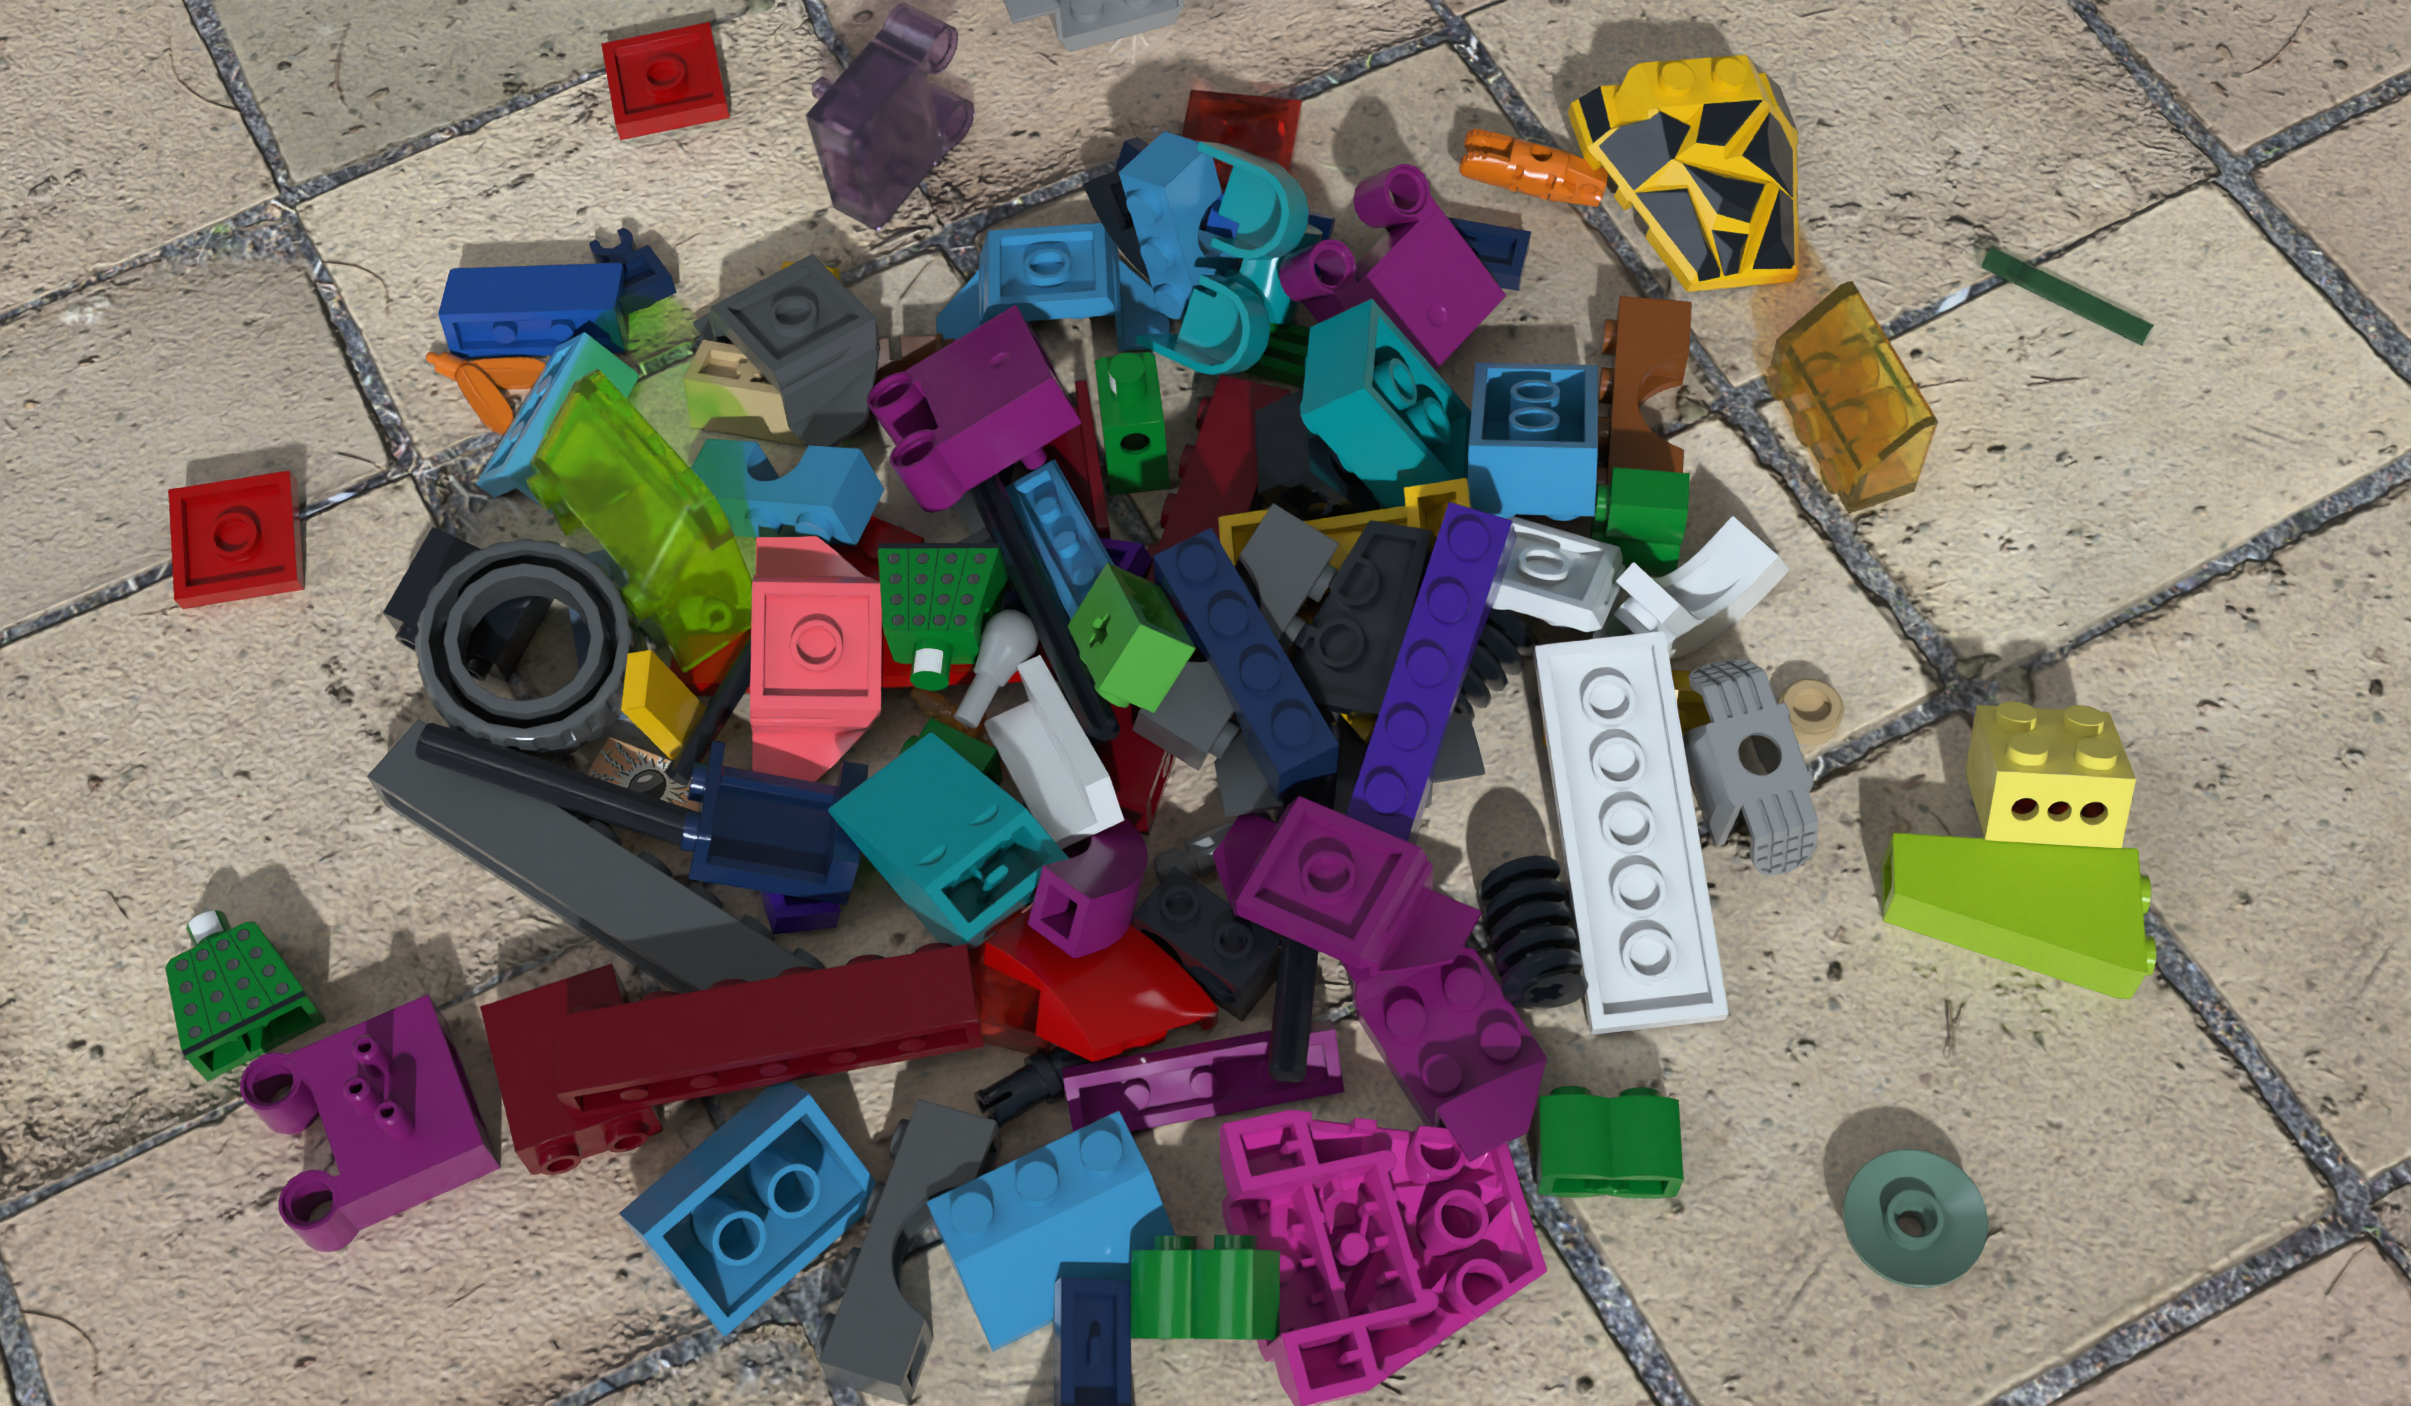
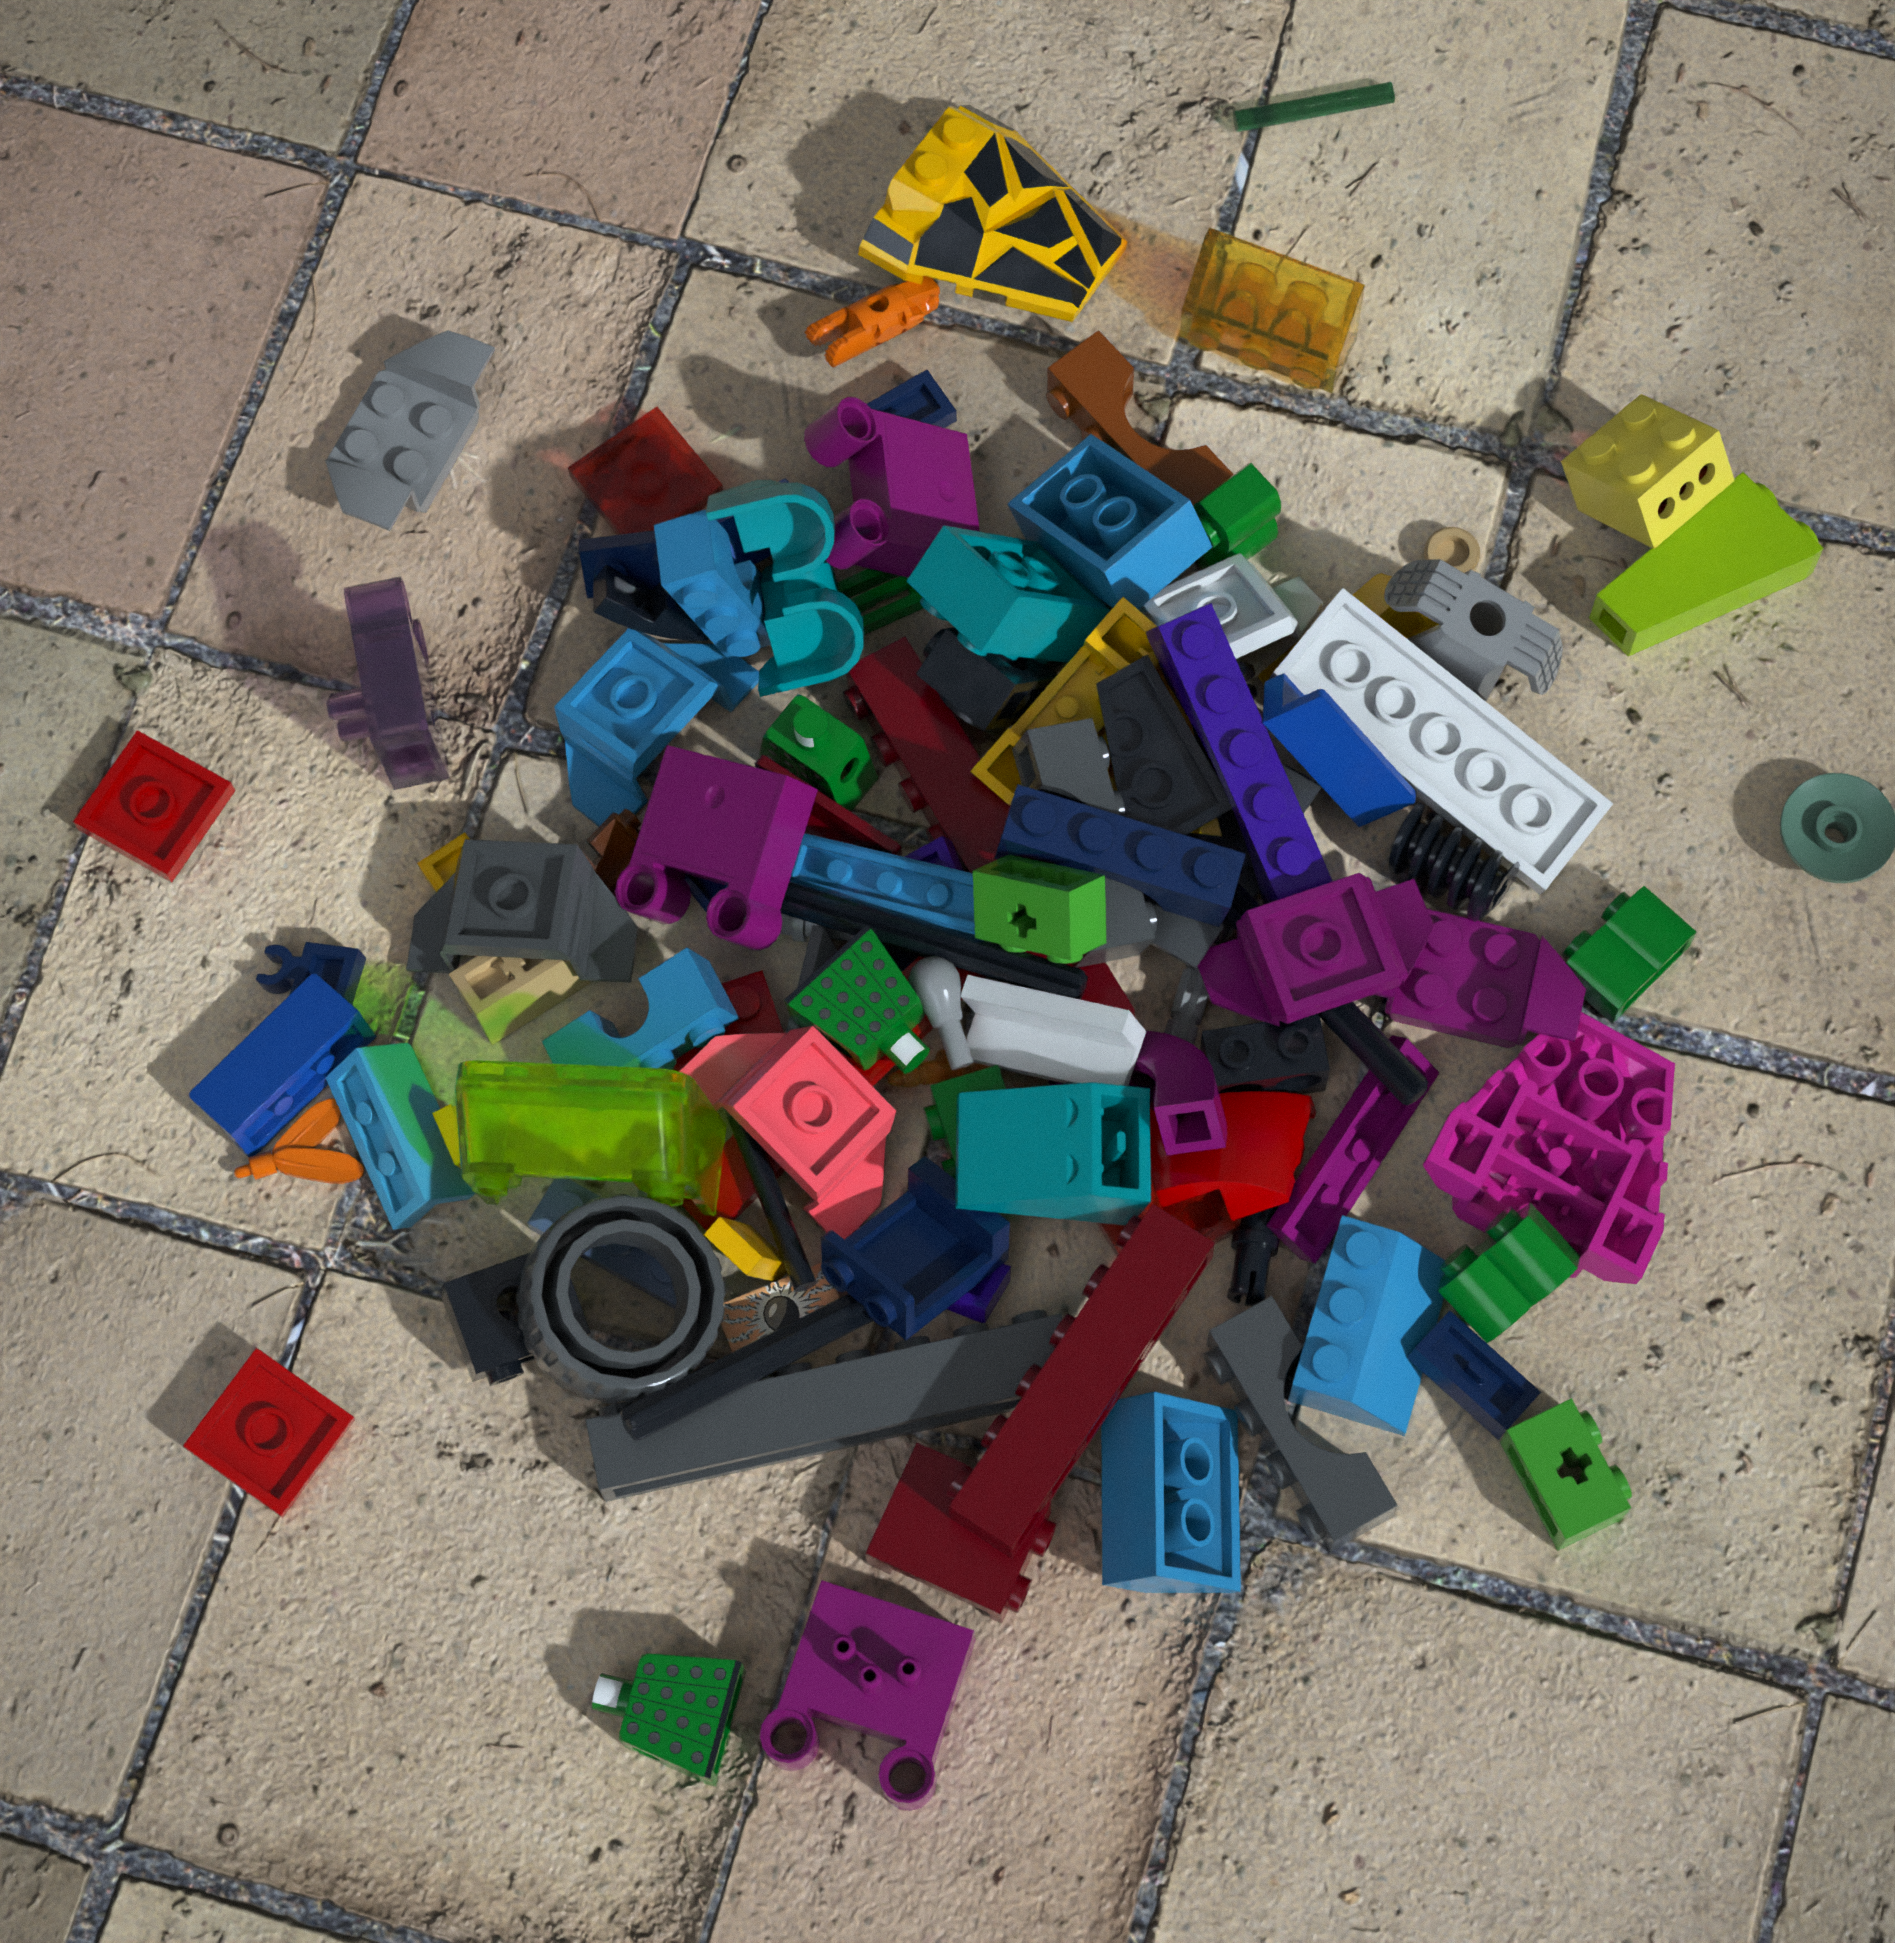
camera: 45 degrees left, 10 degrees up
white arch [1614,516,1790,659] -> none
none -> blue panel [1262,673,1416,827]

